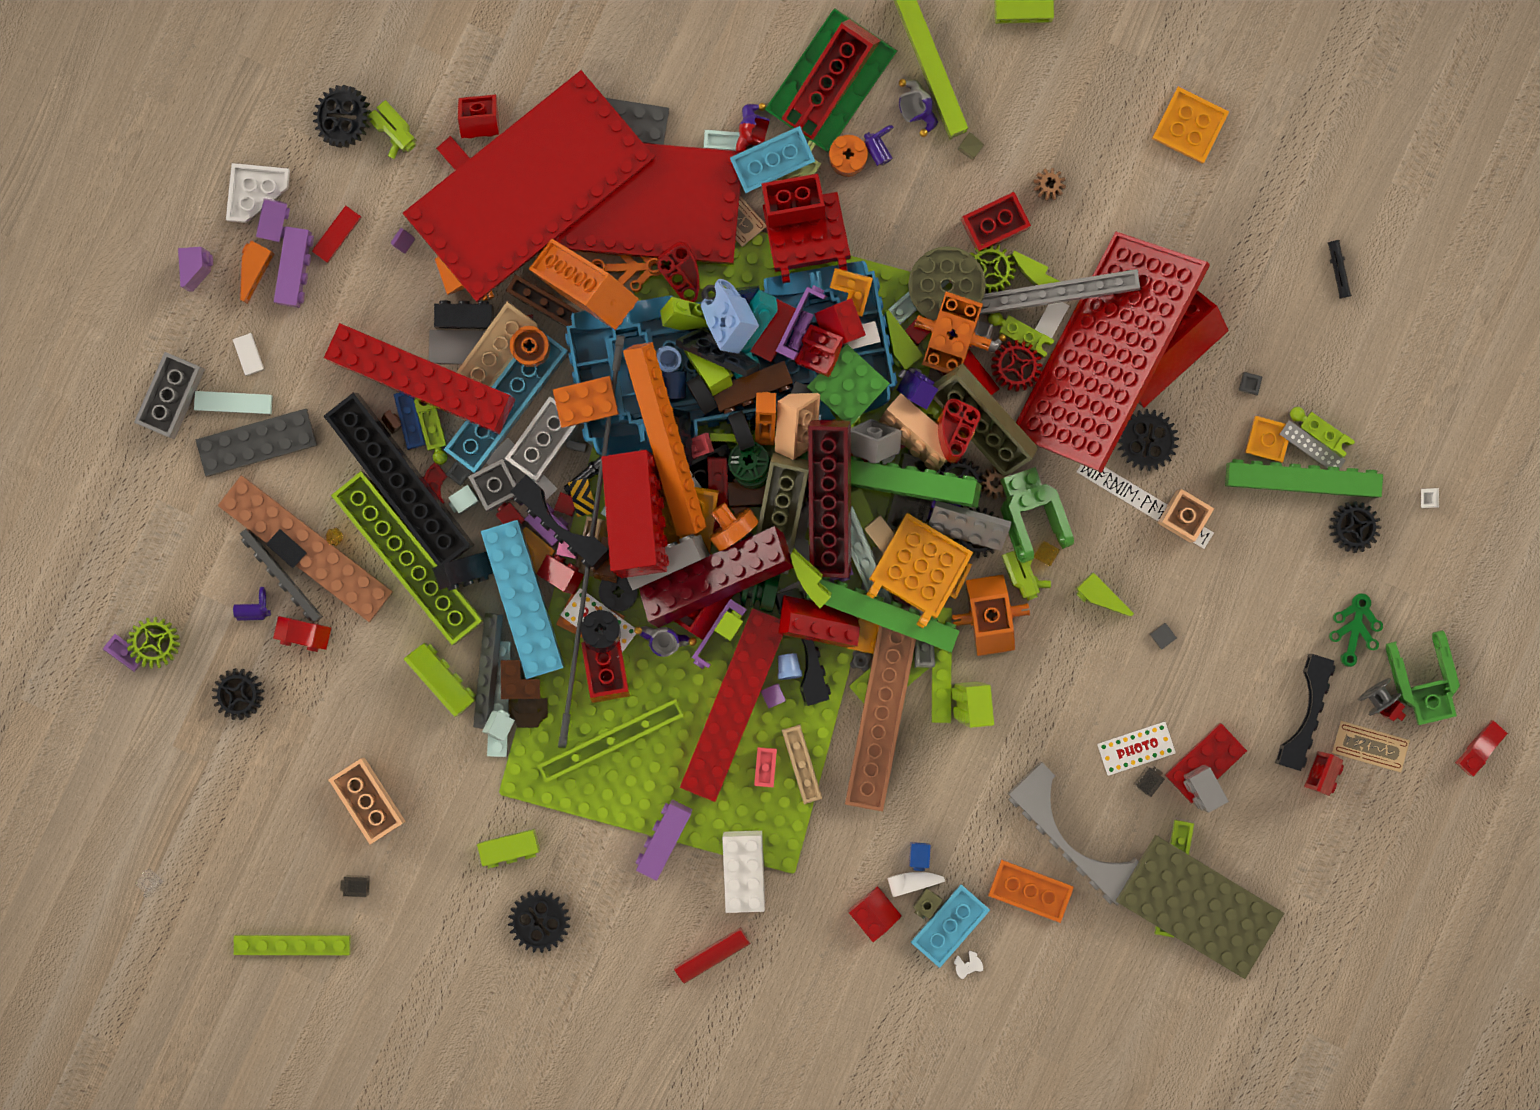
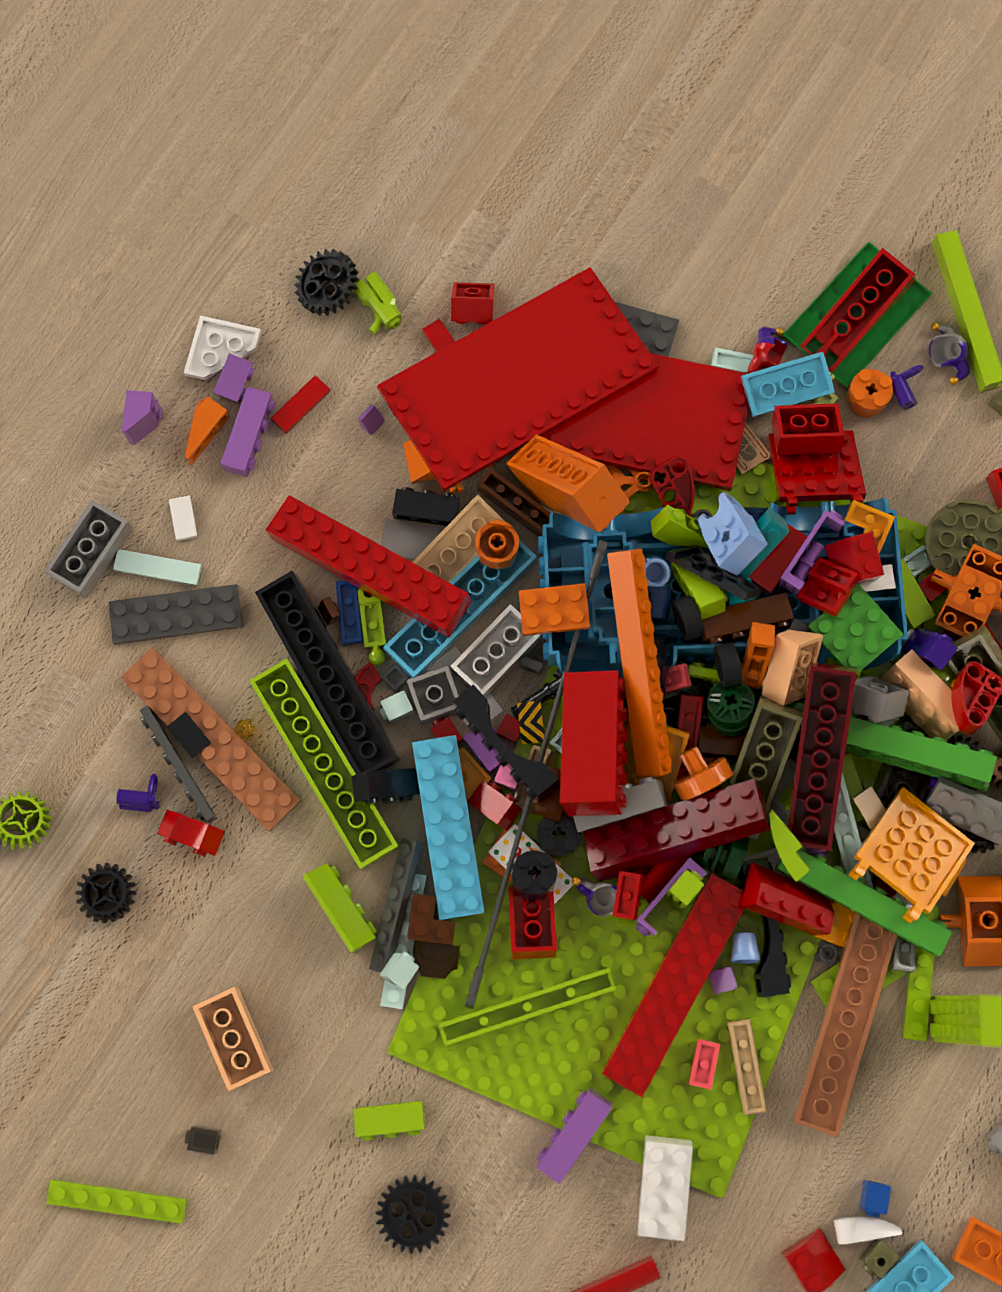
camera: 10 degrees right, 10 degrees down
none -> red plate [612,871,644,920]

